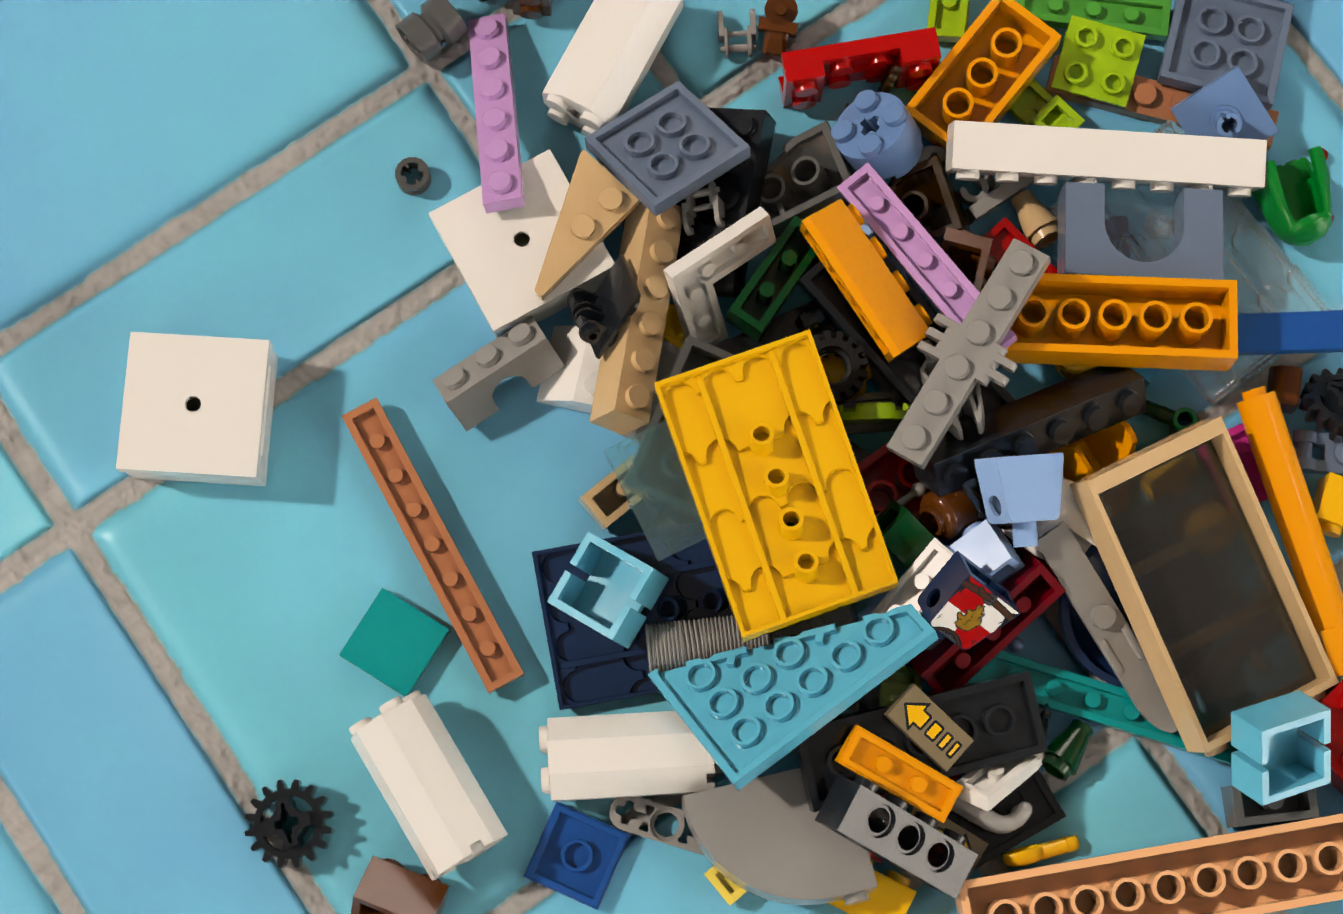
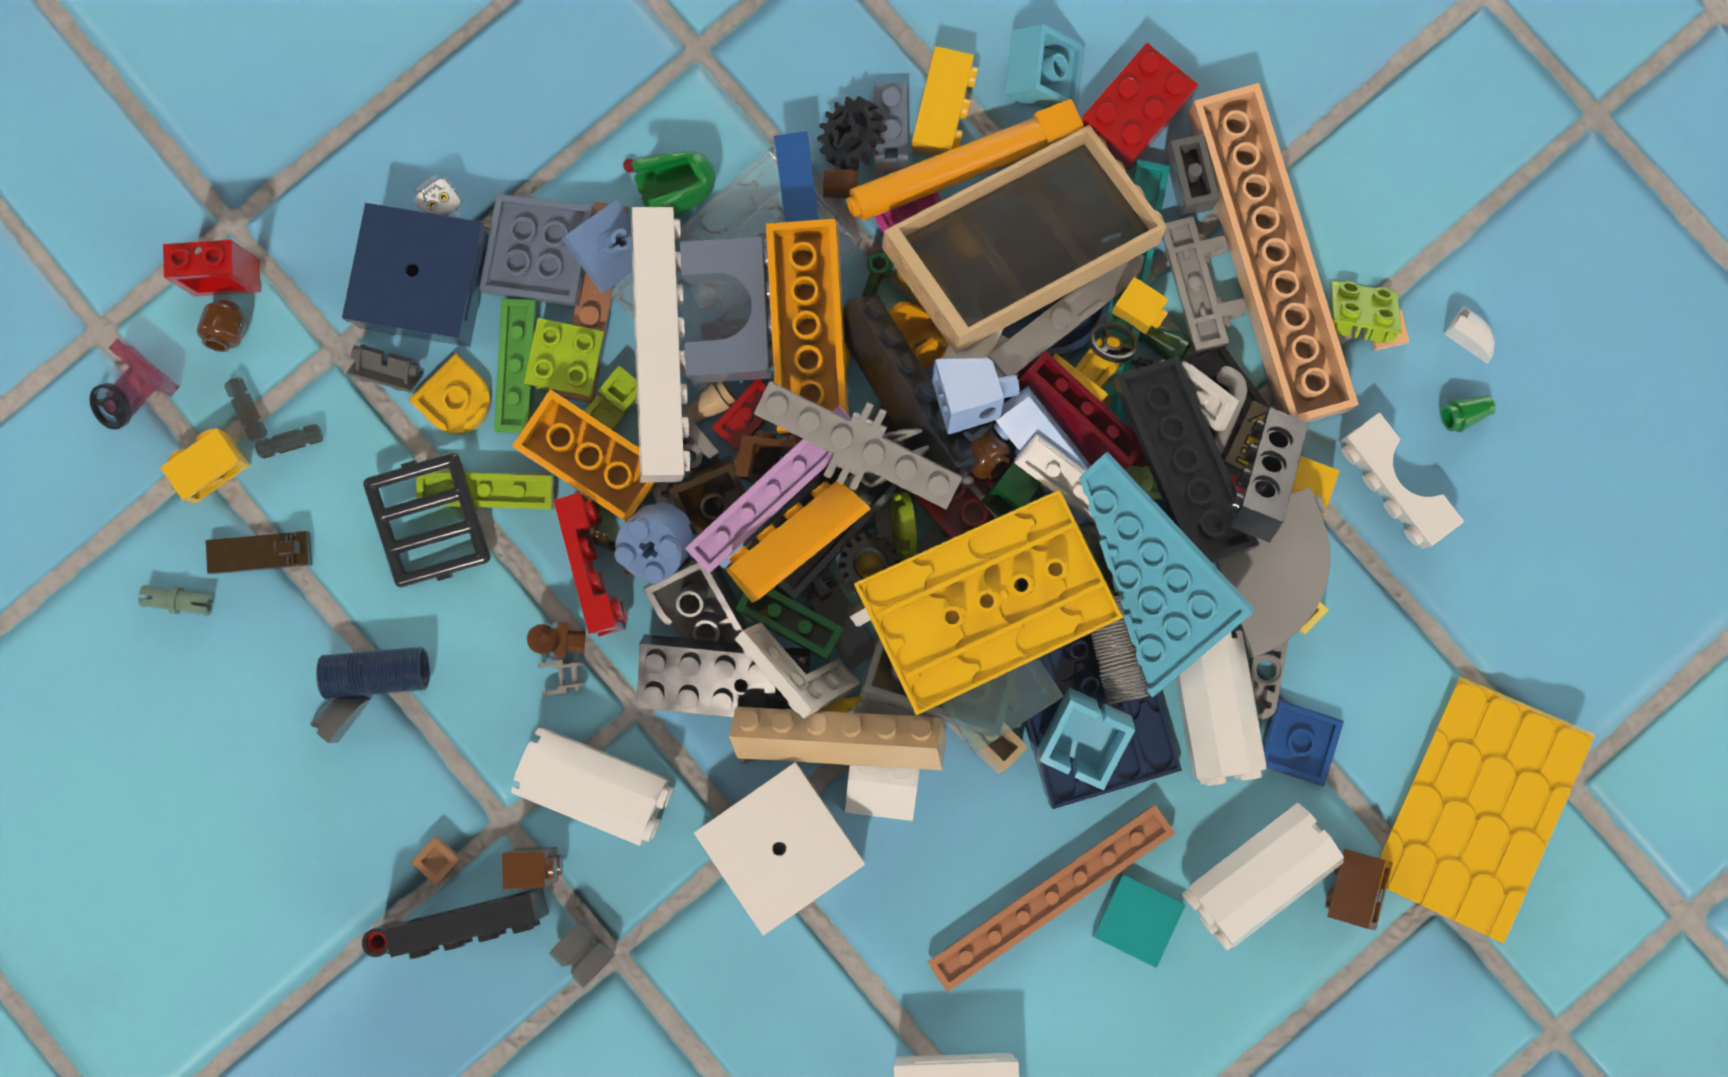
camera: 90 degrees left, 5 degrees up
black gear [244,779,334,868] -> none
dark grey bush [395,157,431,196] -> none
light grey arch [433,315,565,432] -> none
lavender plate [468,13,525,214] -> none
tan wing [534,149,639,301] -> none
black hinge [567,254,641,359] -> none
sand blue plate [584,81,751,216] -> none
light grey piece [681,181,725,236] -> none
light orange tile [834,724,963,823] -> none
dark tan tile [884,683,974,772] -> none
torso [917,550,1020,651] -> none
yellow piece [1002,835,1080,867] -> none
medium azure piece [1231,690,1331,806] -> none
none -> piece [1053,322,1138,408]
none -> yellow brick [1112,277,1169,335]
none -> light grey hinge [1162,216,1247,354]

